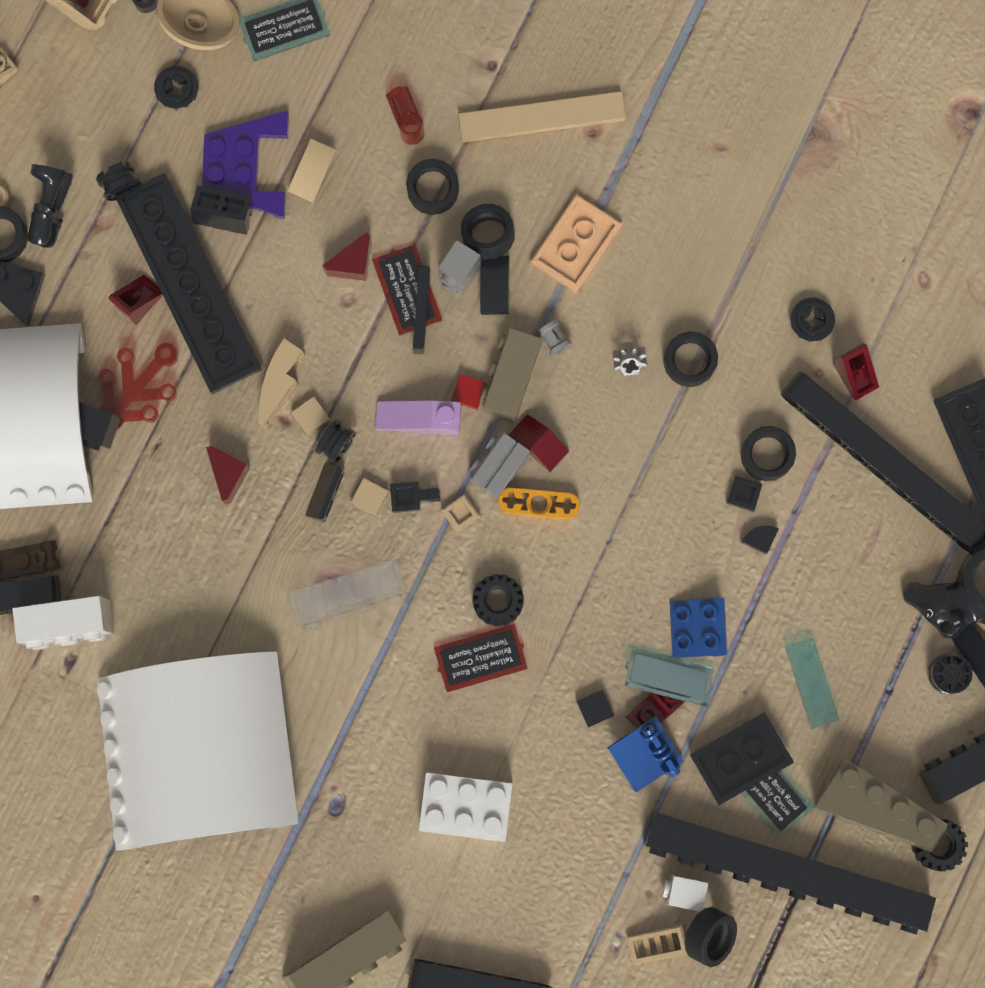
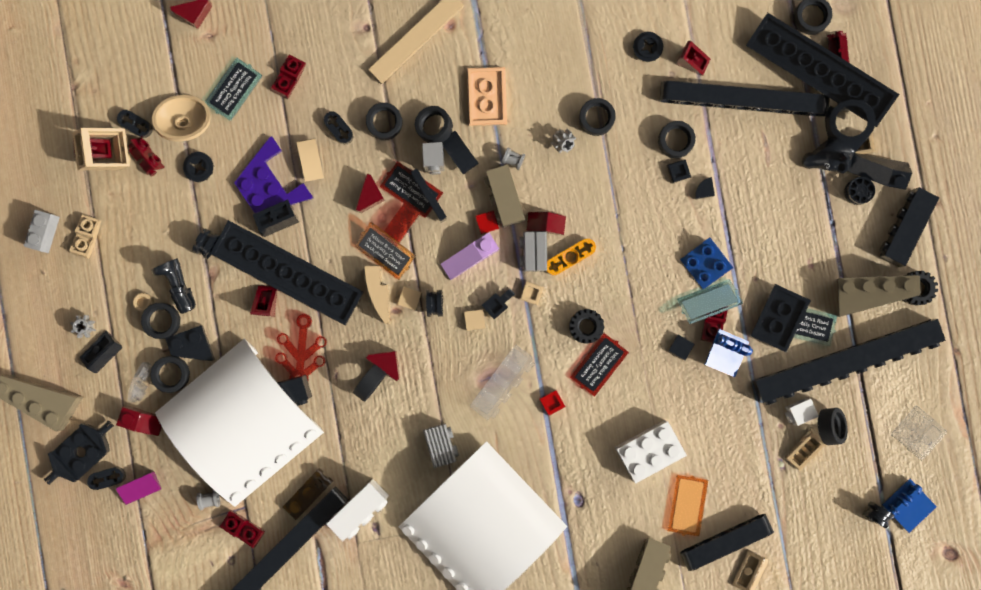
camera: 35 degrees left, 5 degrees up
black slope [306,464,345,523] -> none
clear red piece [386,86,425,145] -> none
clear light blue tile [785,638,840,729] -> none
none -> dark red hinge [128,138,165,177]
none -> dark red slope [271,54,306,99]
none -> black beam [324,111,354,145]
none -> black tyre [353,364,387,402]
none -> piece [355,222,416,280]
none -> clear red slope [382,203,420,247]
none -> light grey brick [423,423,459,468]
none -> red tile [540,390,566,416]
none -> clear orange piece [668,475,708,536]

